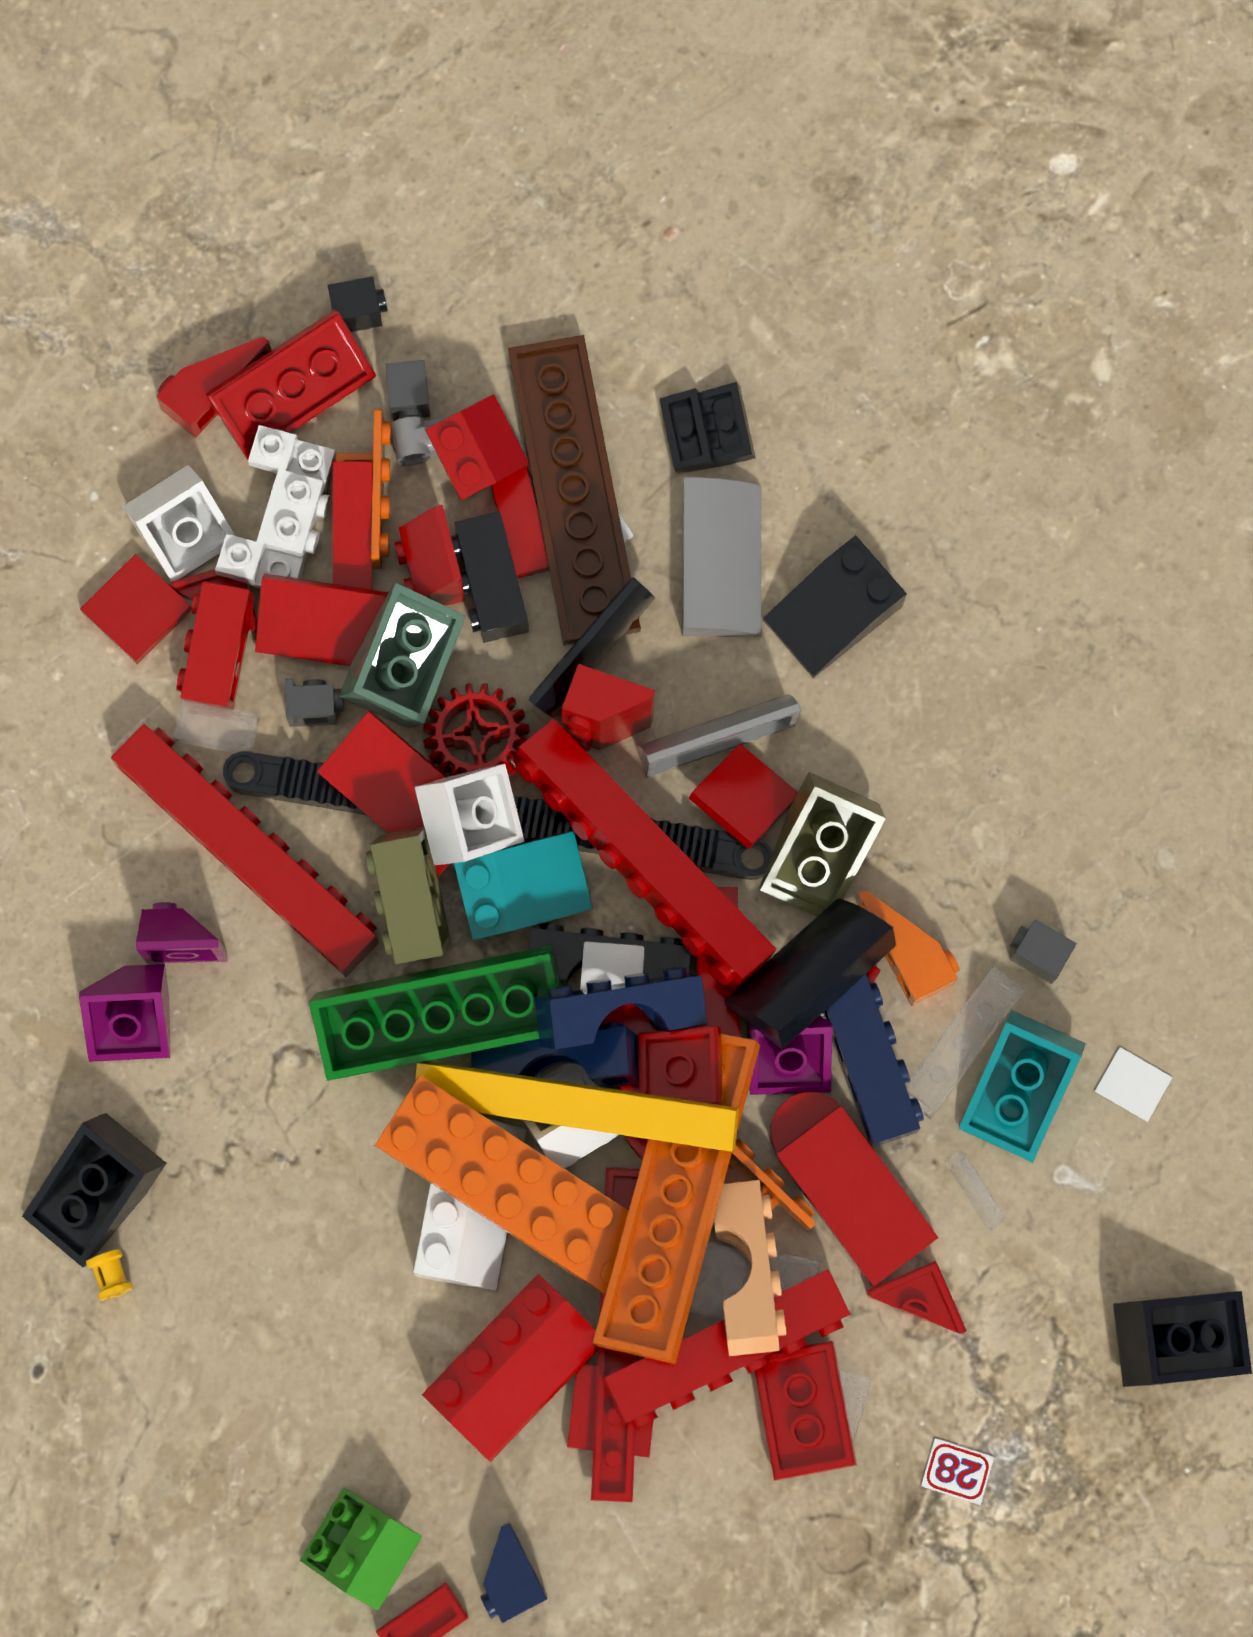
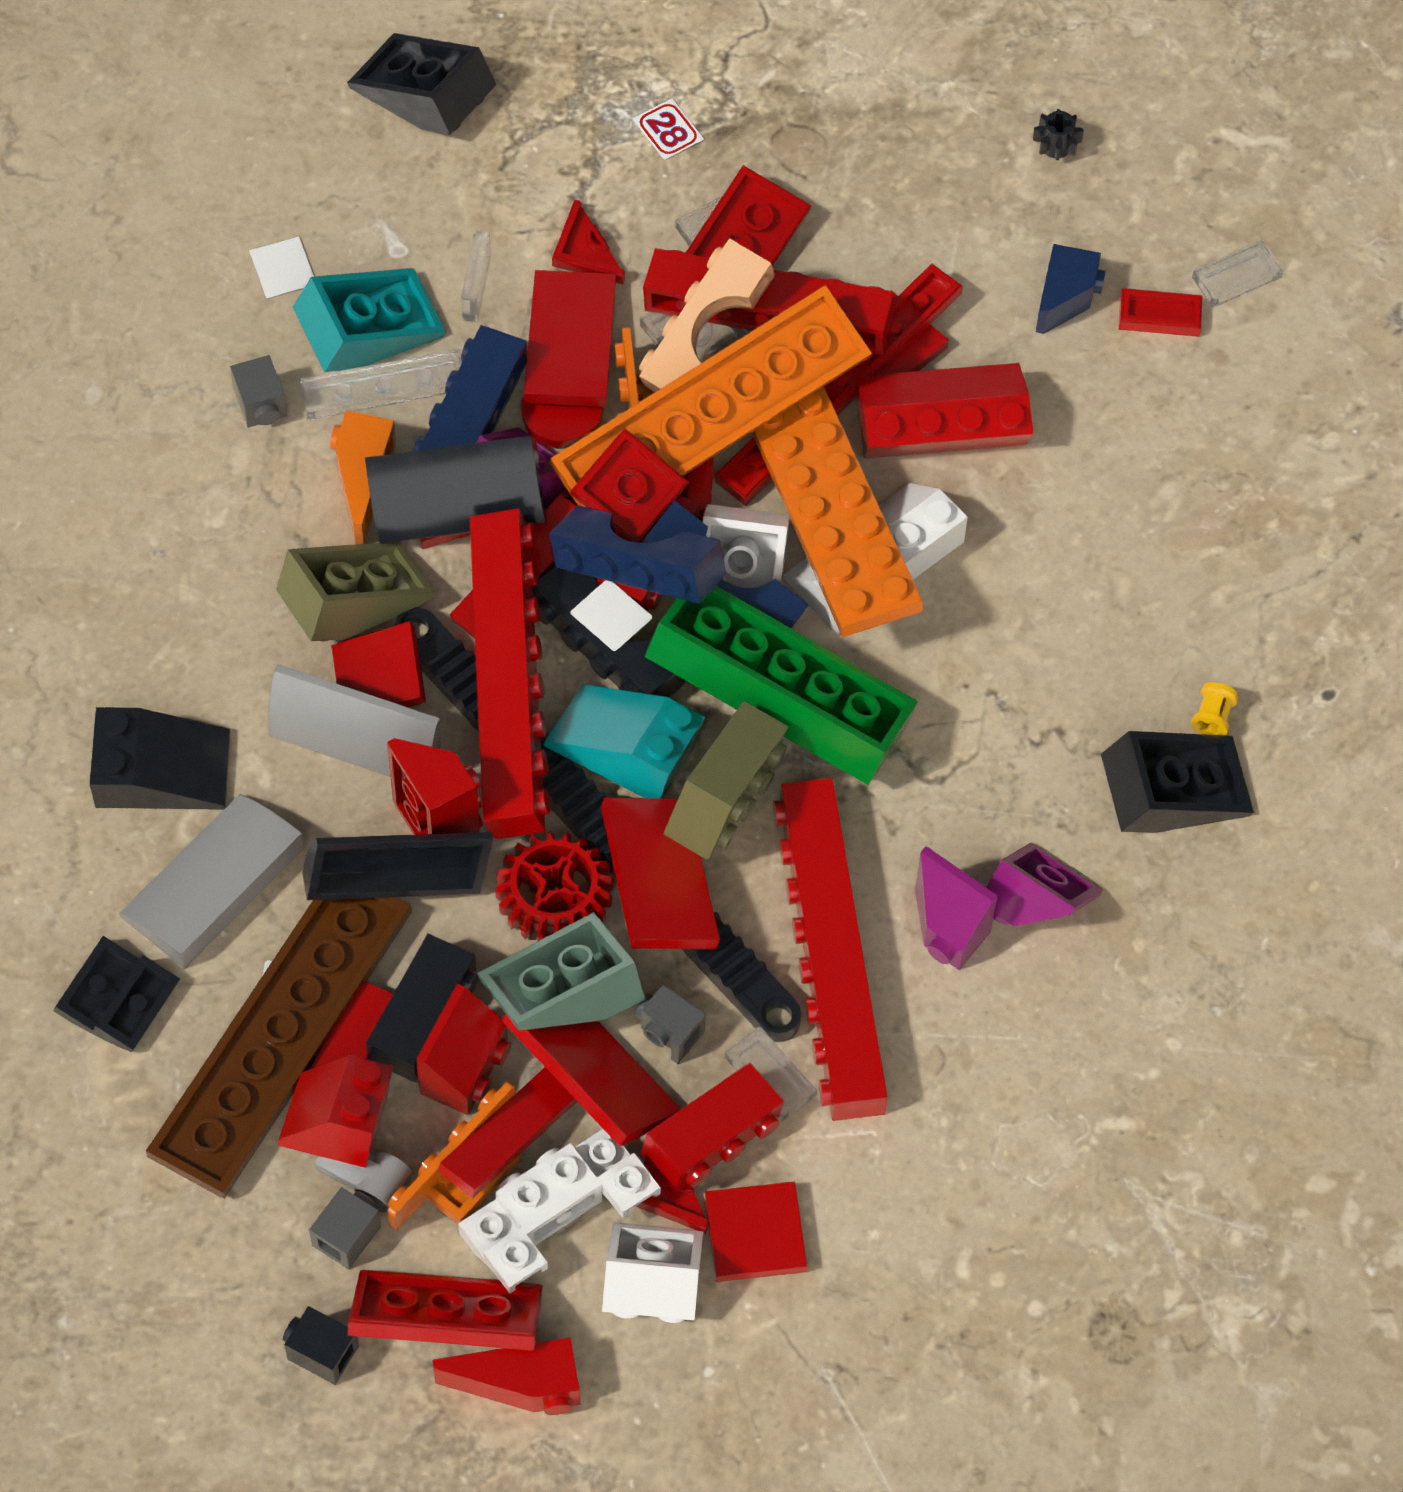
camera: 140 degrees left, 15 degrees down
bright green slope [299,1487,422,1611] -> none
white slope [415,764,525,865] -> none
yellow tile [415,1061,739,1152] -> none

